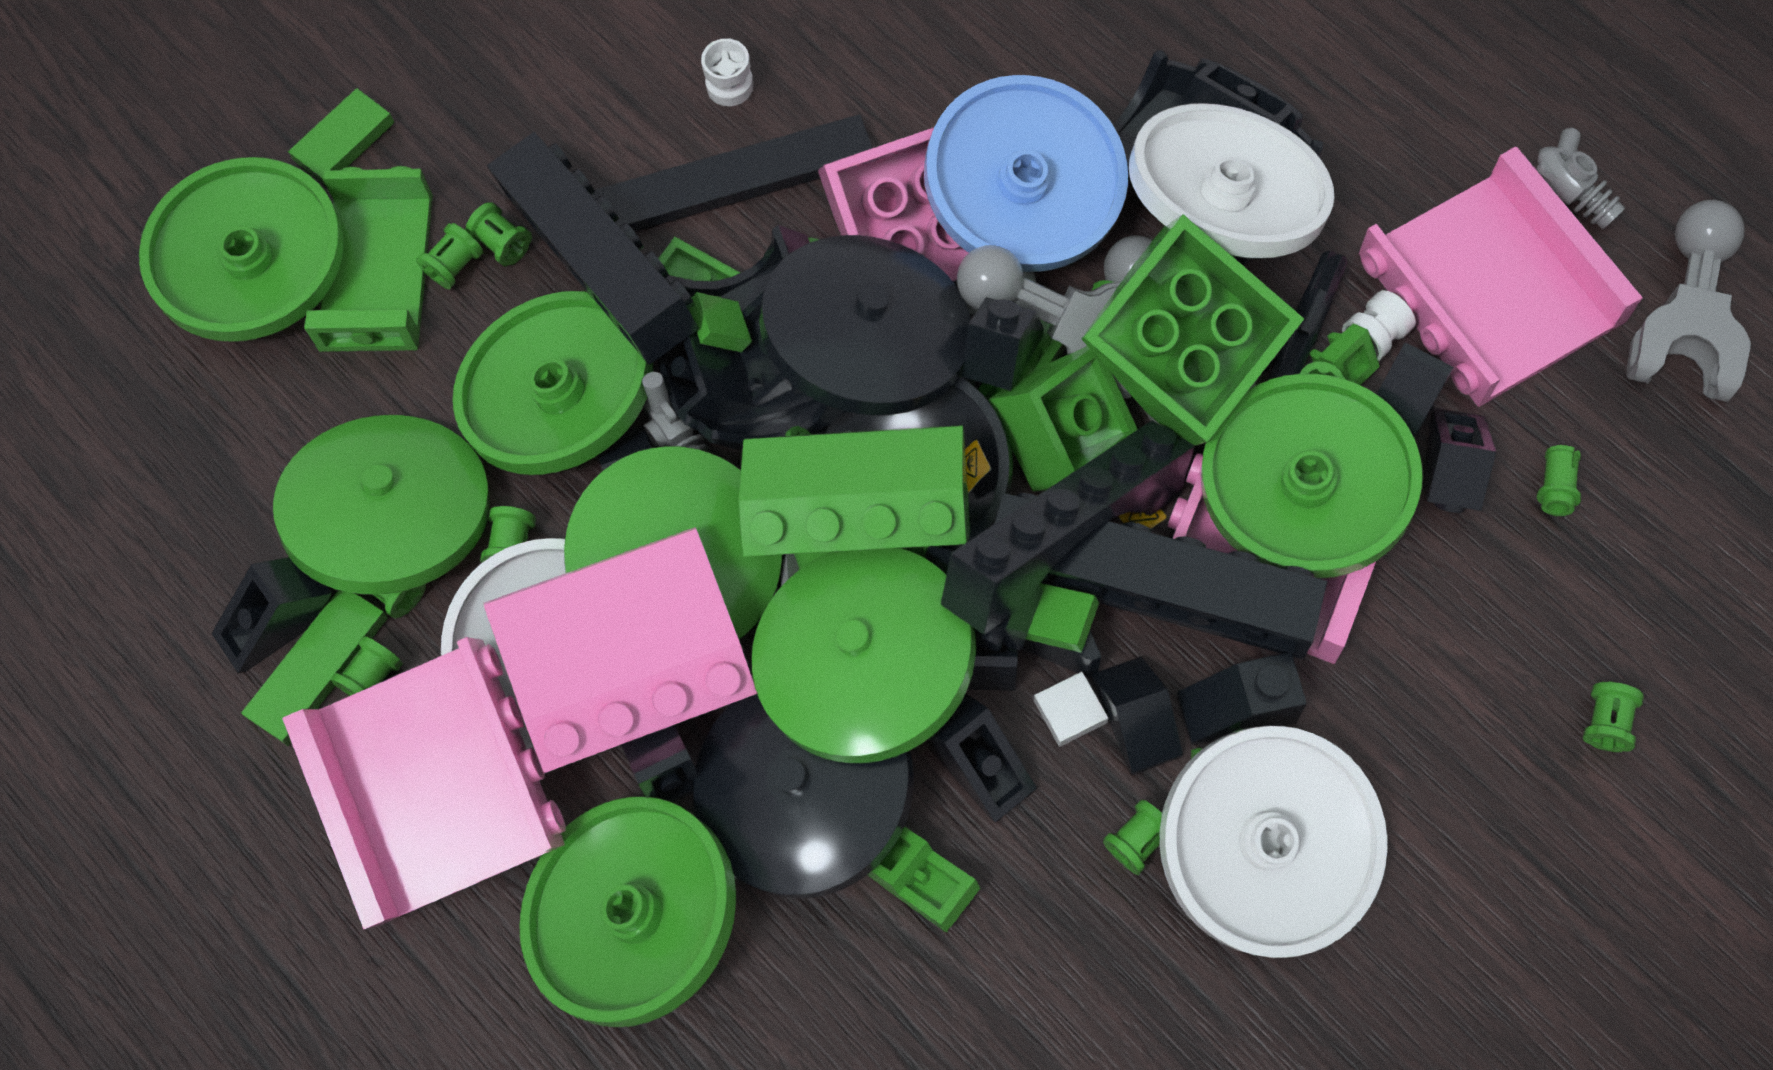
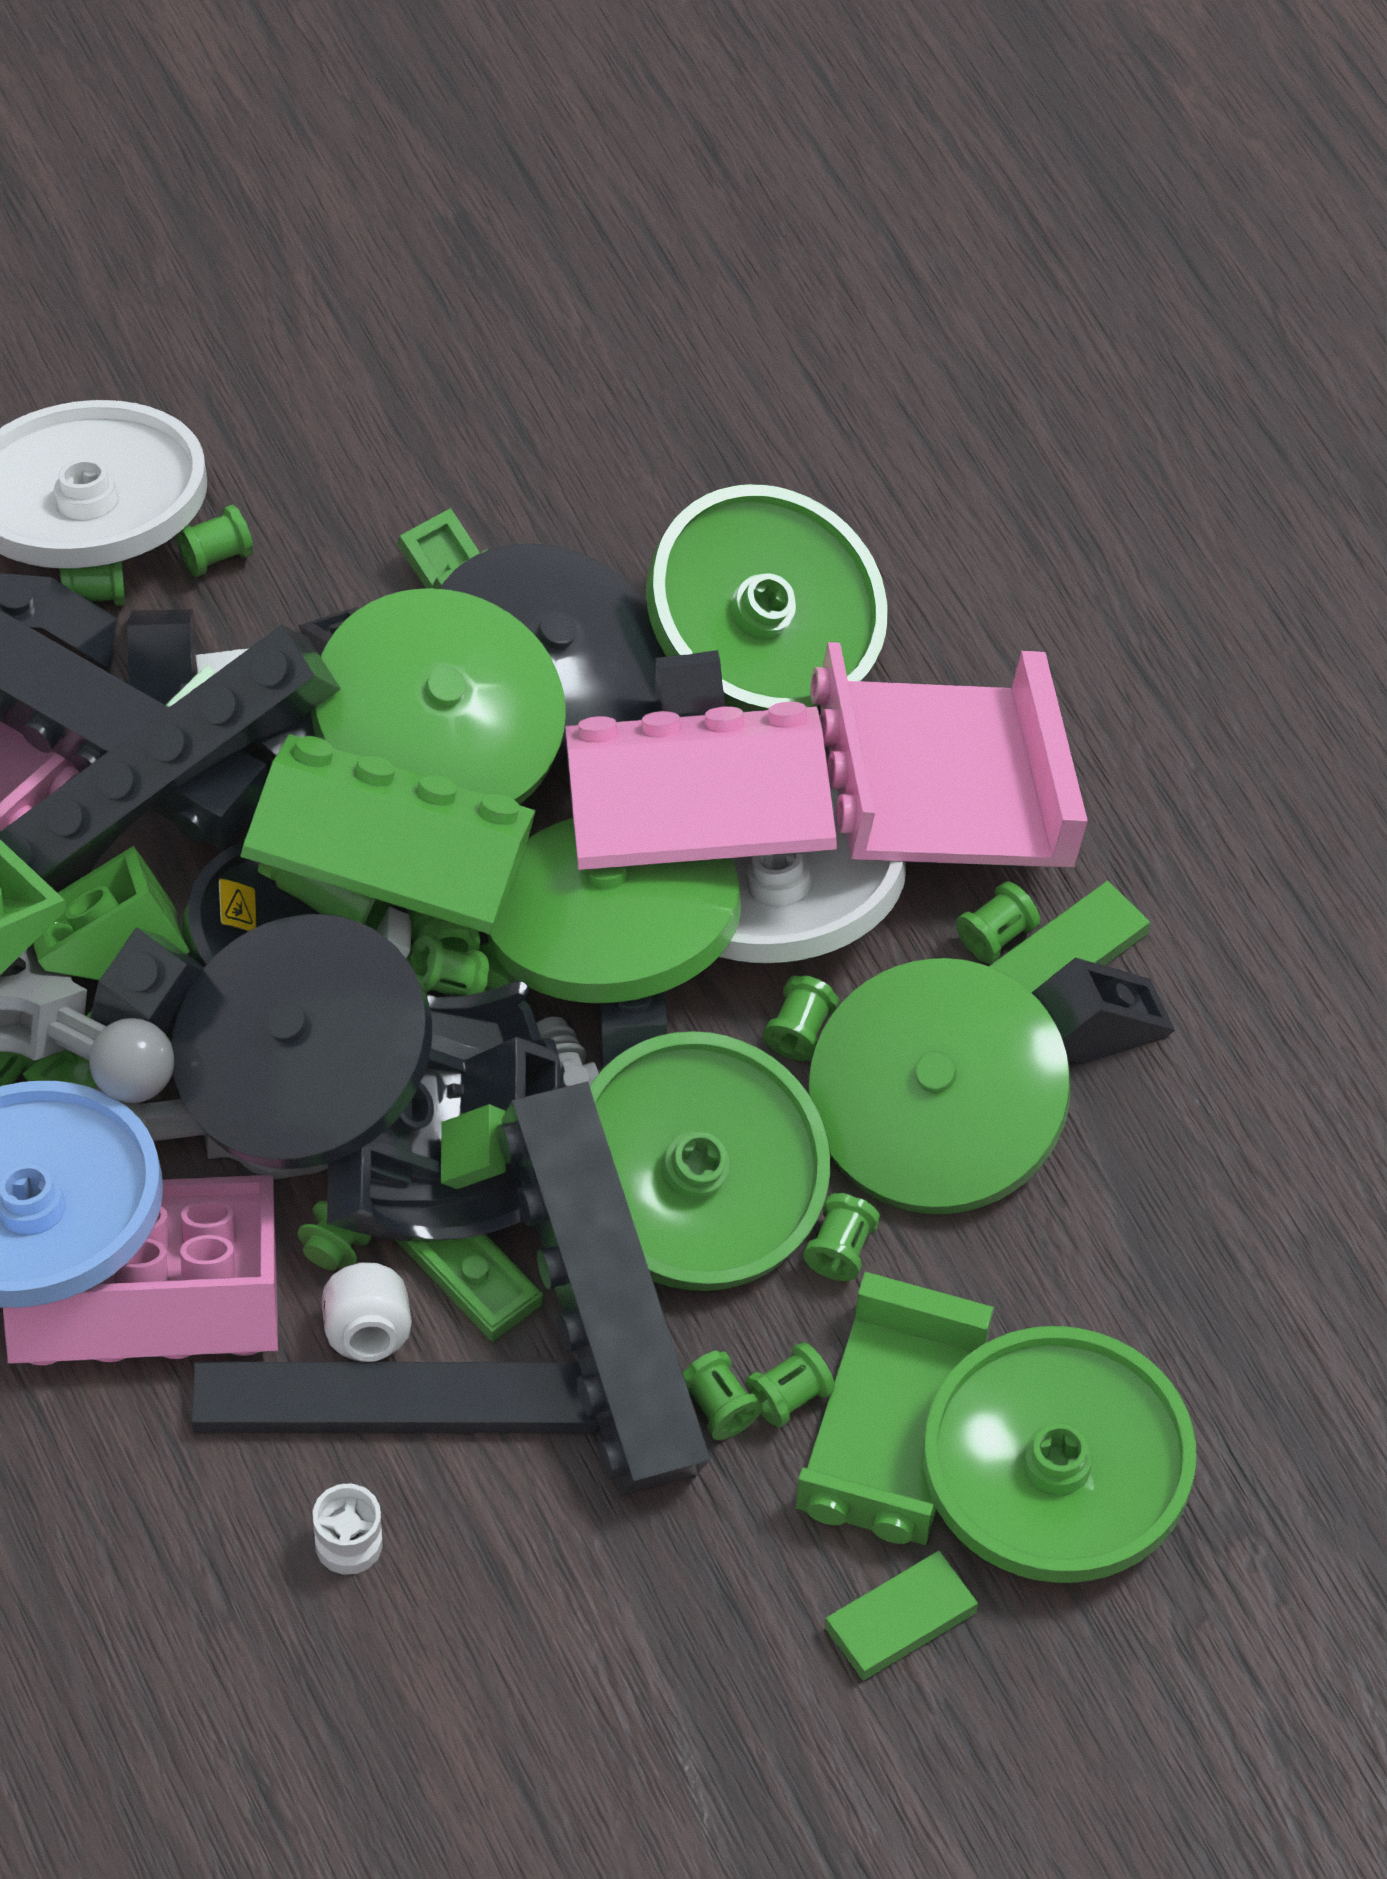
camera: 170 degrees left, 10 degrees down
none -> white head [321,1263,412,1362]
none -> bright green bush [803,1193,880,1281]

